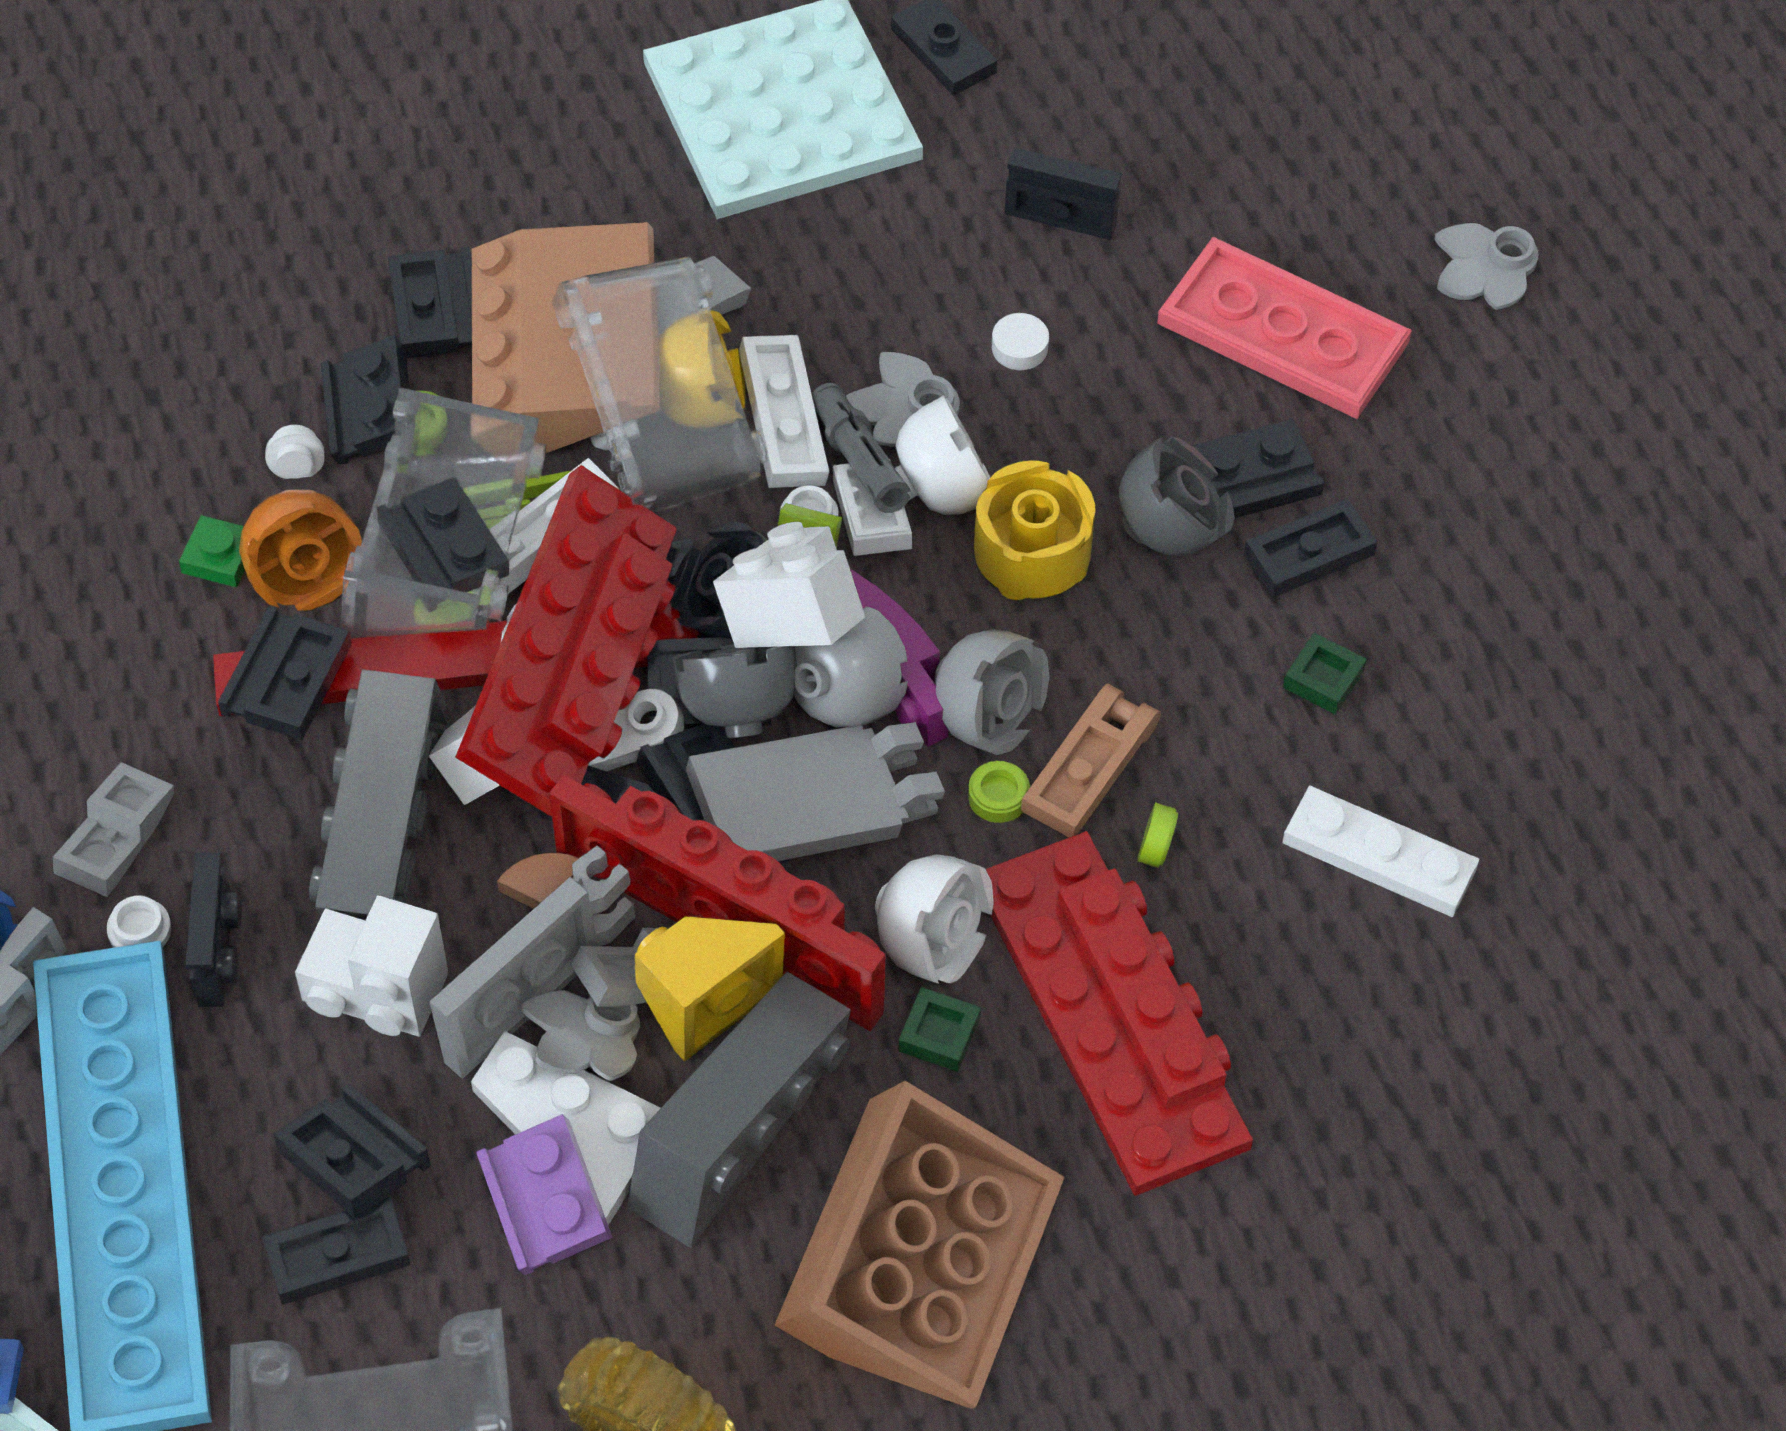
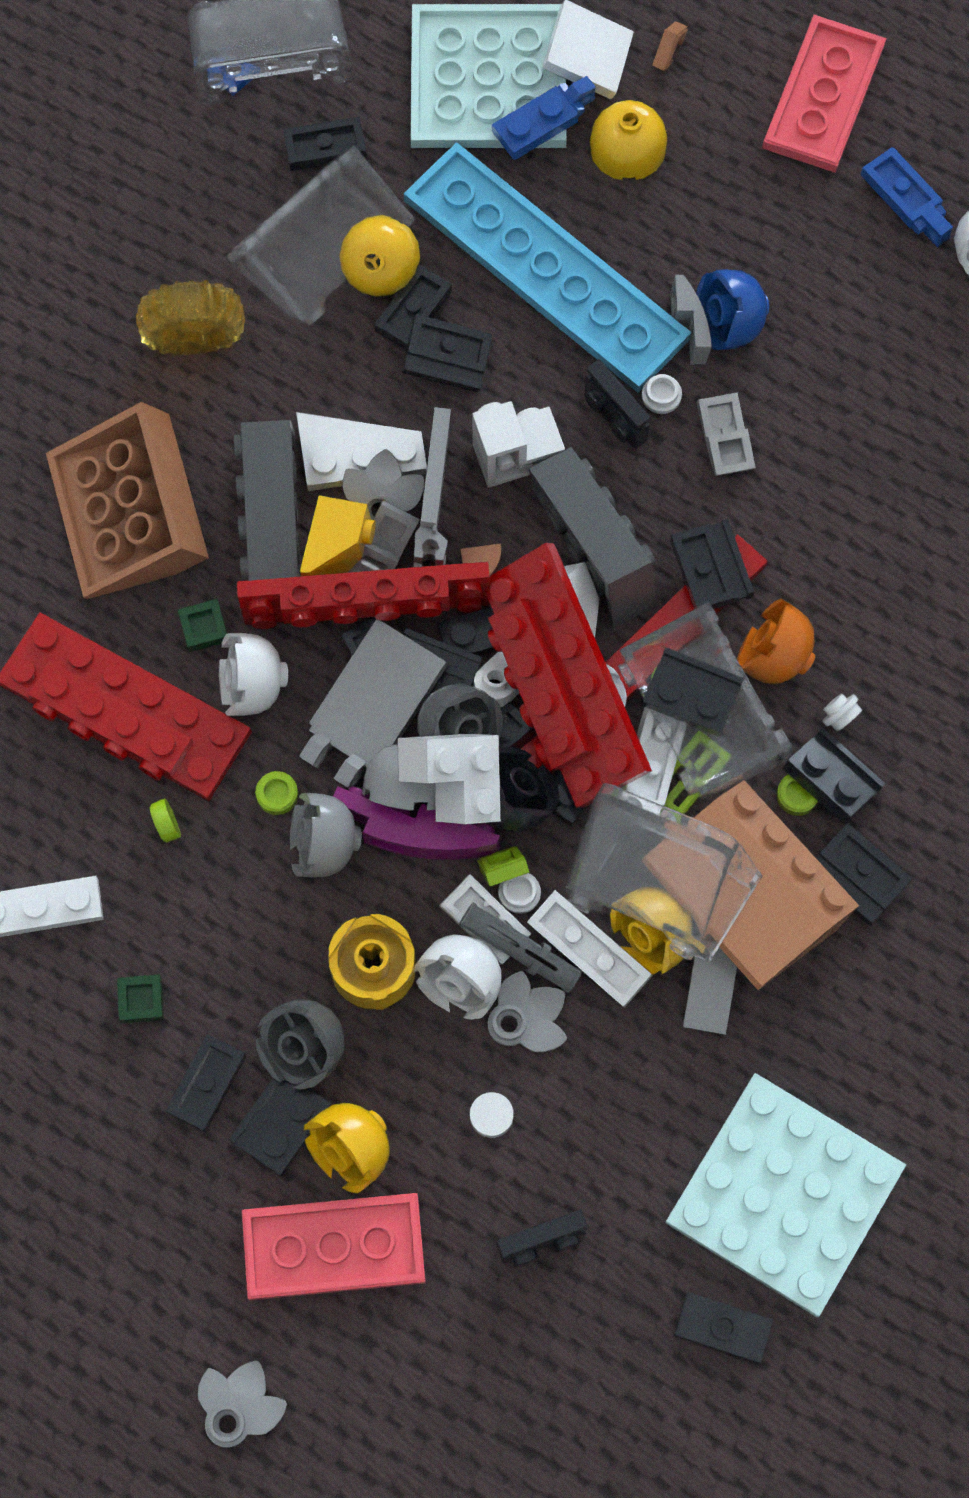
camera: 145 degrees right, 15 degrees up
green plate [179,515,245,587] -> none
medium lavender plate [476,1114,613,1275] -> none
nougat plate [1021,683,1161,837] -> none
none -> yellow cylinder [303,1103,389,1193]
none -> yellow cylinder [339,215,420,297]

